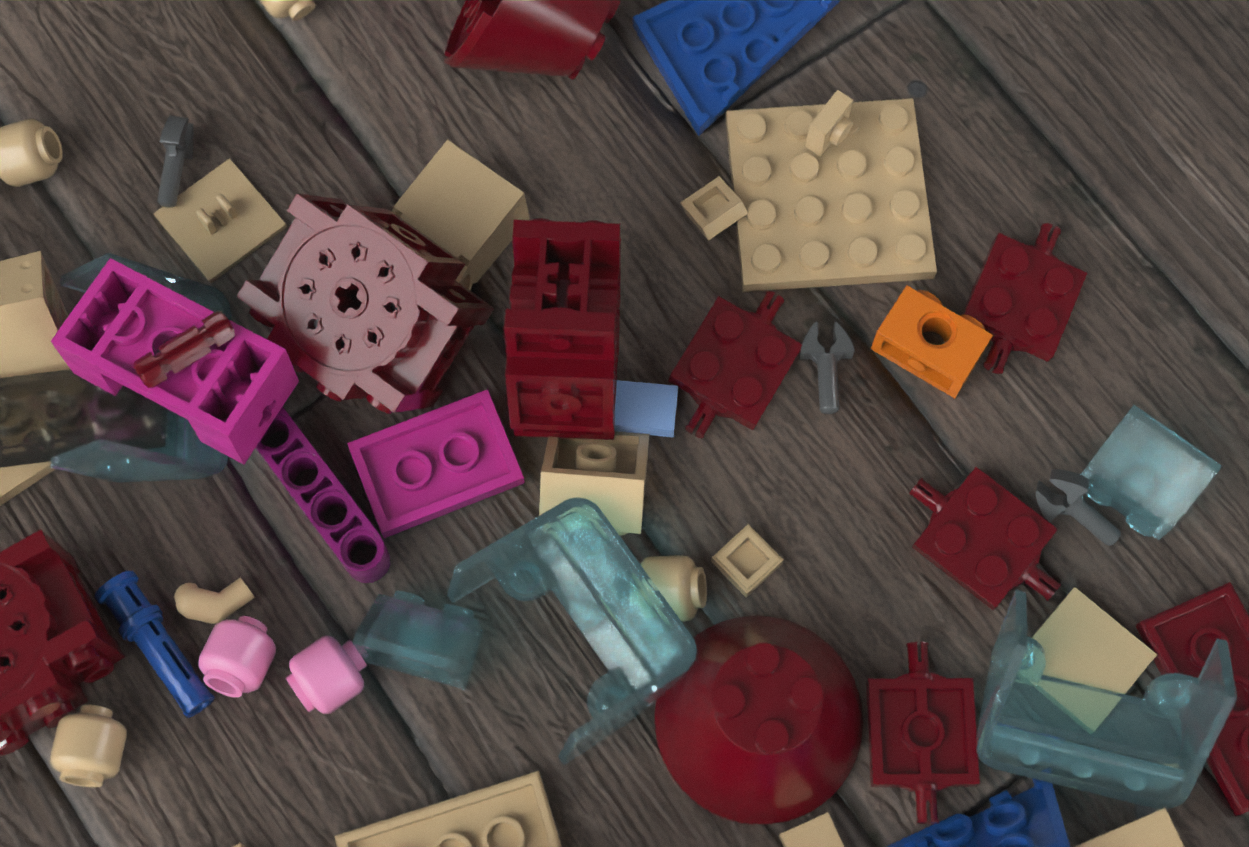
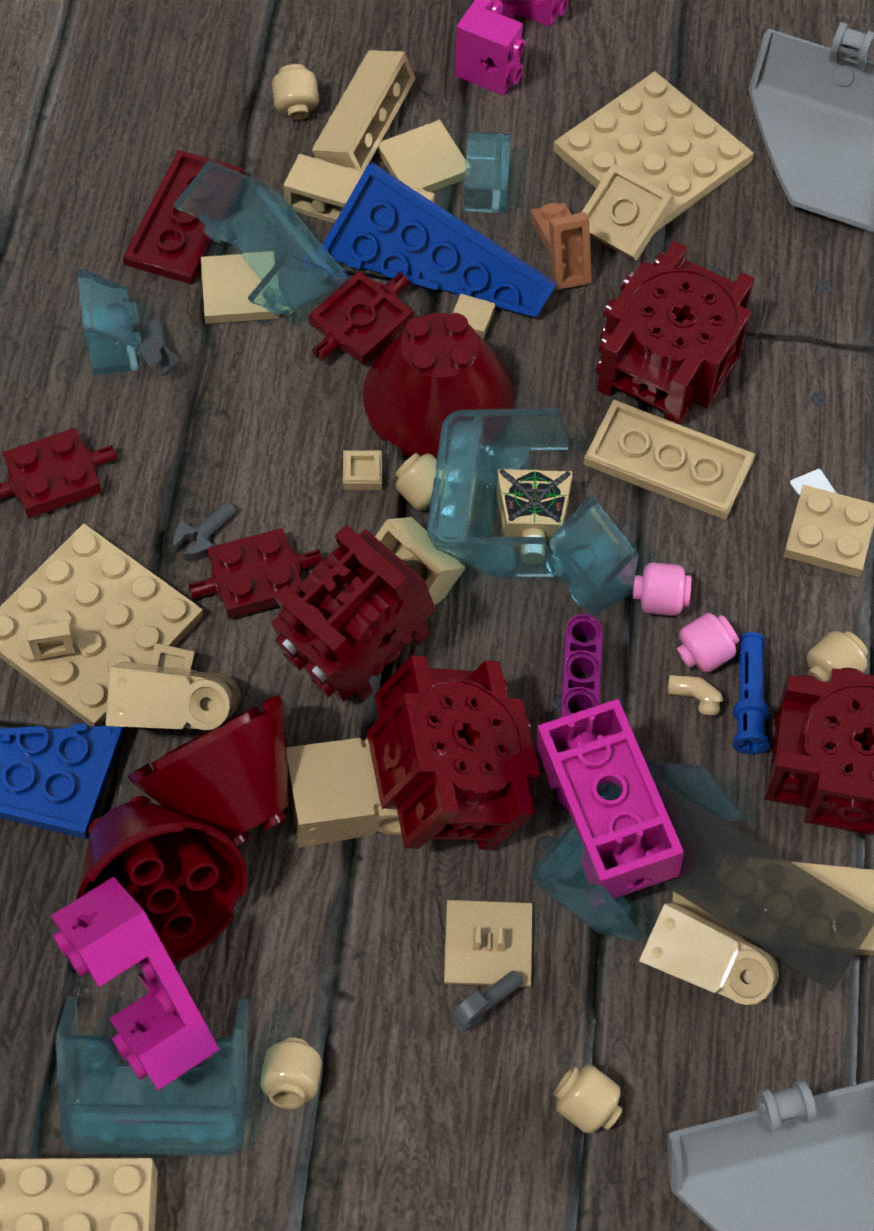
camera: 140 degrees left, 10 degrees down
dark red axle [133,311,235,388] -> none
dark pink plate [347,389,525,538] -> none
orange brick [871,285,993,398] -> none
dark red plate [909,467,1061,611] -> none
none -> tan piece [106,661,241,730]
none -> dark red cone [128,694,290,846]
none -> torso [496,469,572,560]

